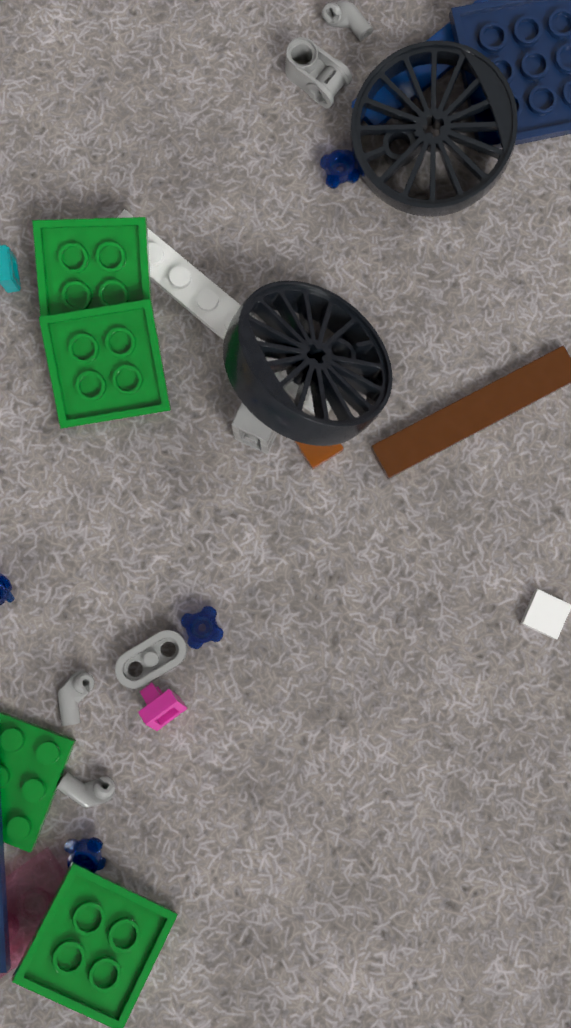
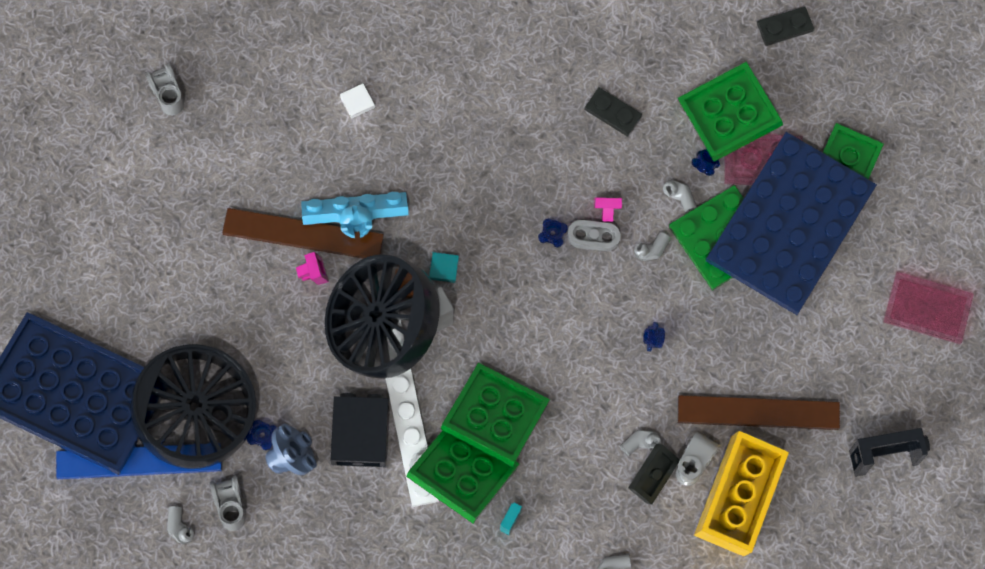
camera: 145 degrees left, 10 degrees down
none -> sand blue plate [266,423,317,475]
none -> dark pink tile [296,252,329,285]
none -> medium azure plate [301,192,409,238]
none -> black panel [330,393,389,468]
none -> teal tile [429,252,459,283]
none -> pearl dark grey plate [584,87,642,137]

